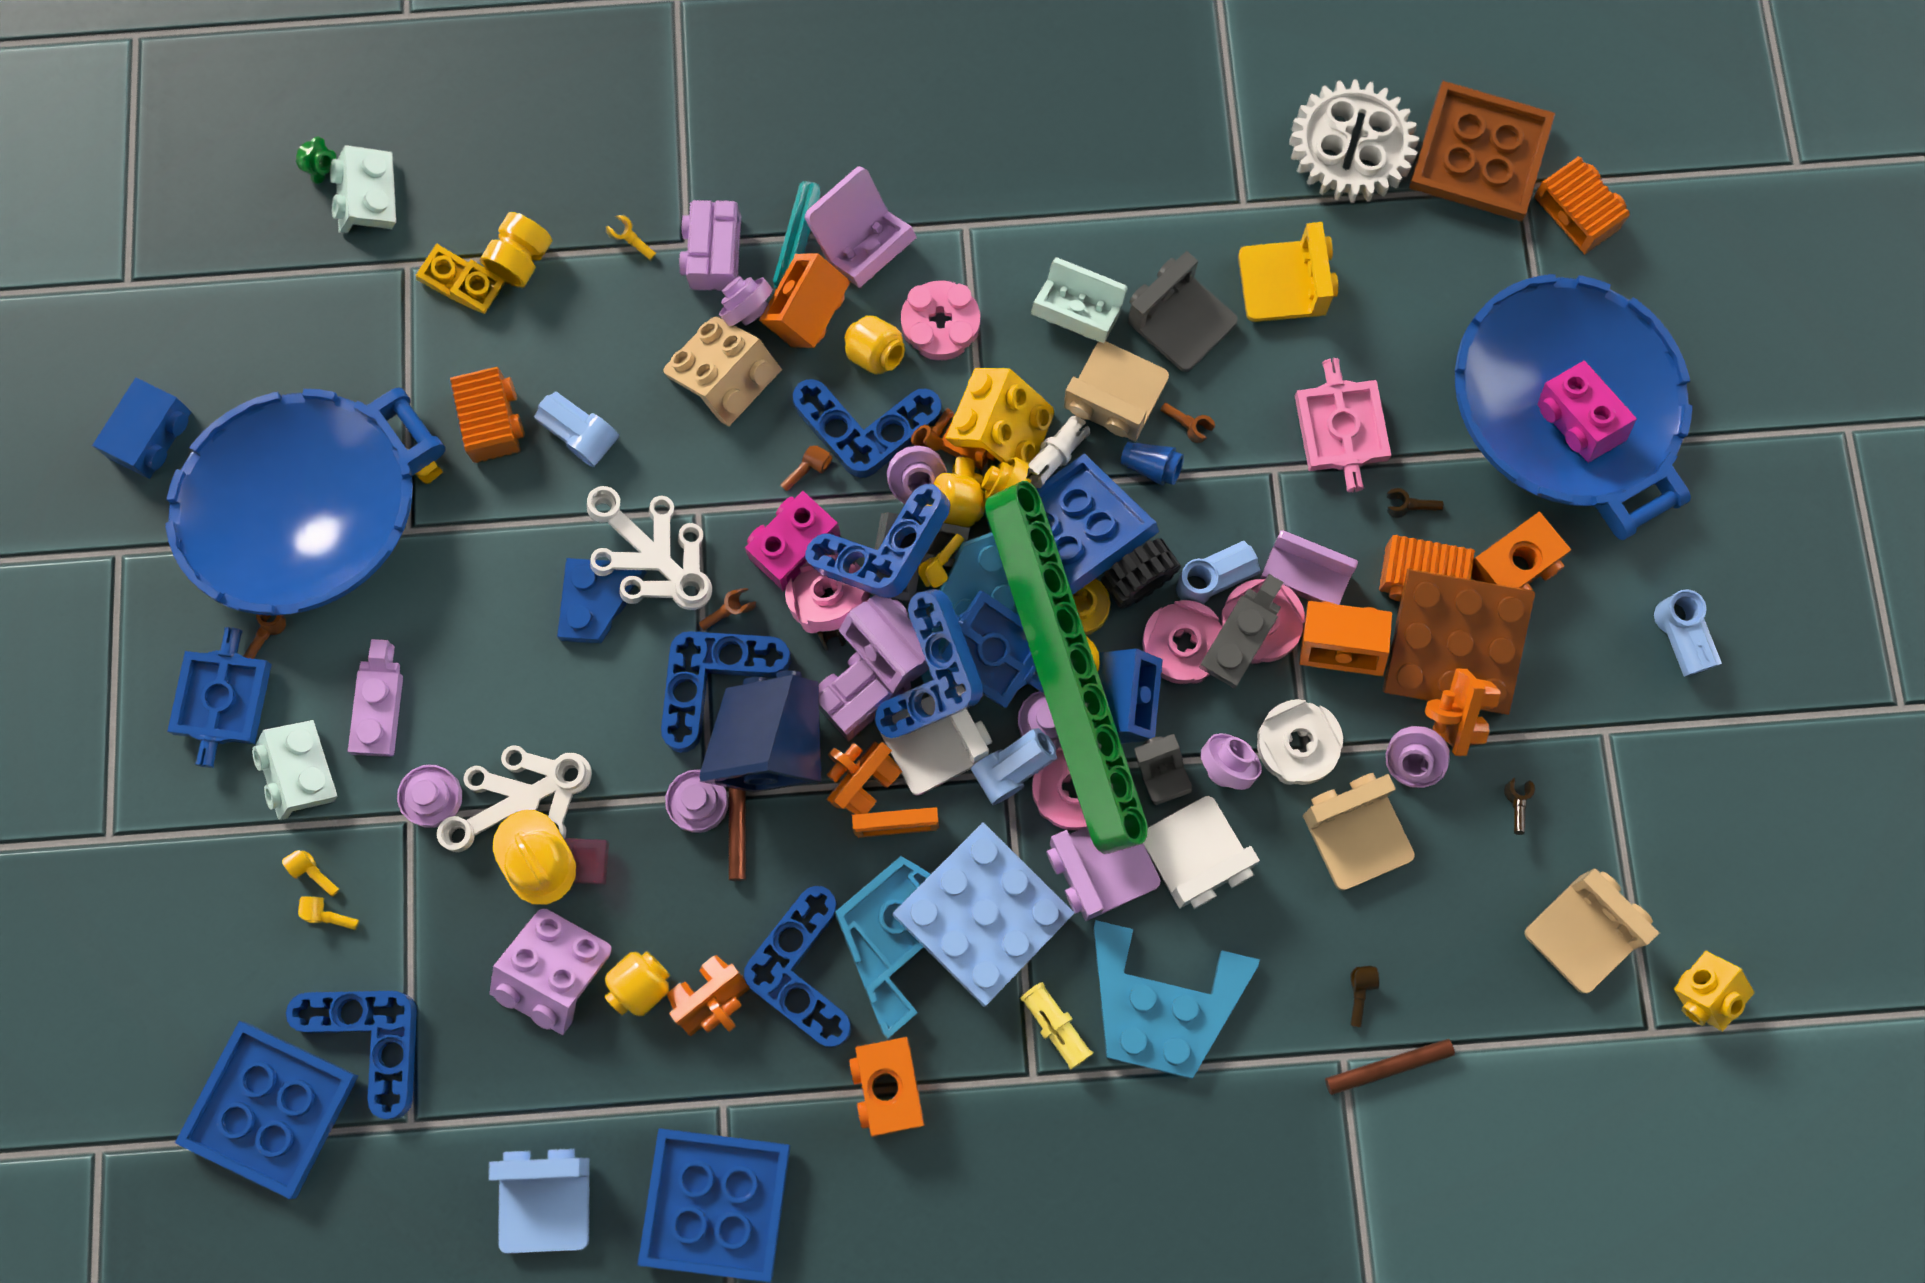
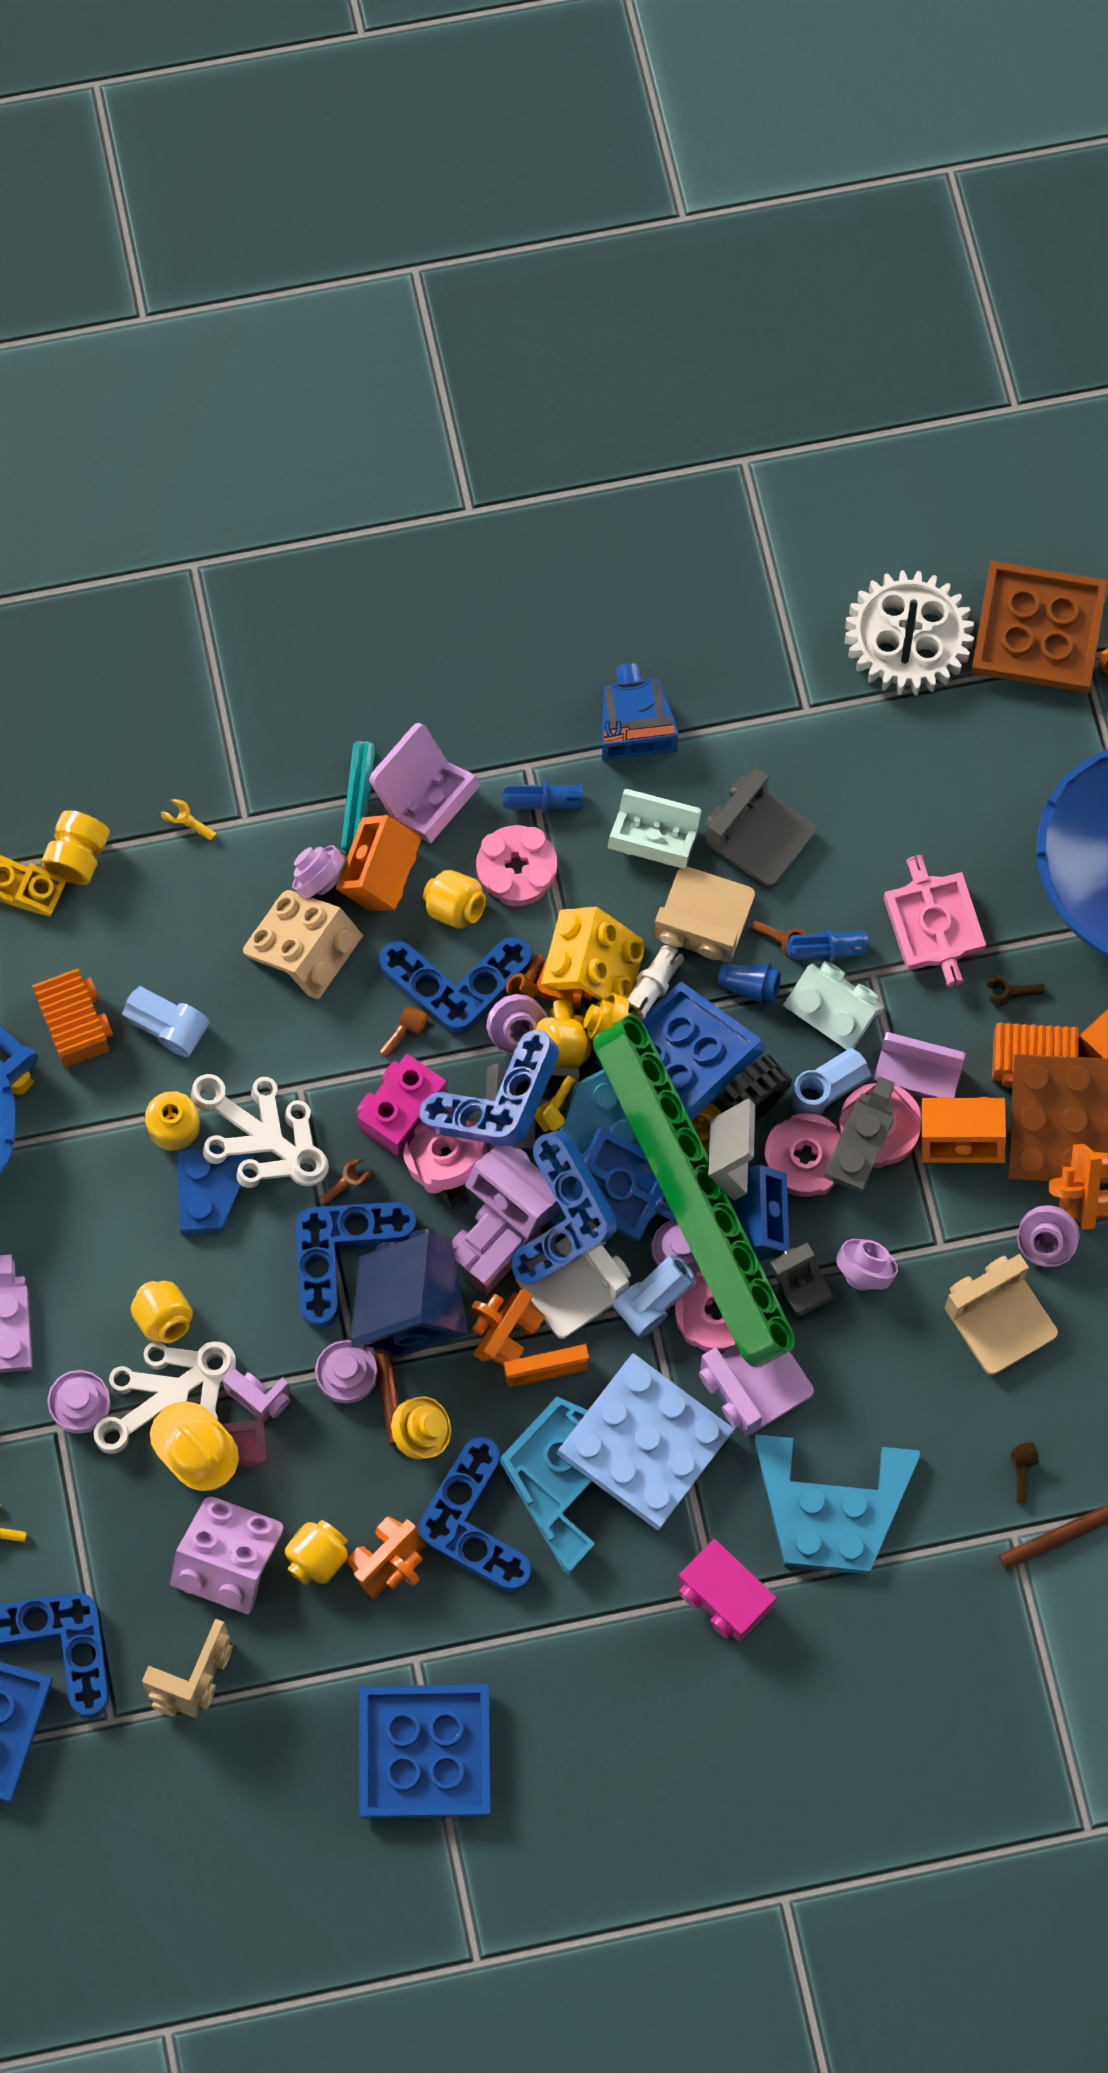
camera: 10 degrees left, 5 degrees down
light blue bracket [489,1149,589,1253] -> none
lavender brick [679,200,741,291] -> none
orange brick [849,1037,925,1137] -> none
light yellow pin [1020,982,1093,1070] -> none
white bracket [1143,796,1260,909] -> none
yellow bracket [1238,222,1338,322] -> none
white plate [1257,699,1343,785] -> none
none -> yellow head [130,1281,193,1344]
none -> tan bracket [142,1619,233,1718]
none -> yellow head [145,1091,200,1151]
none -> lavender bracket [223,1368,291,1424]
none -> yellow plate [391,1396,451,1460]
none -> blue axle [502,781,583,813]
none -> blue torso [601,663,678,761]
none -> dark pink brick [677,1539,777,1643]
none -> light grey panel [708,1099,755,1200]
none -> light aqua bracket [783,961,884,1050]
none -> blue axle [786,929,869,962]

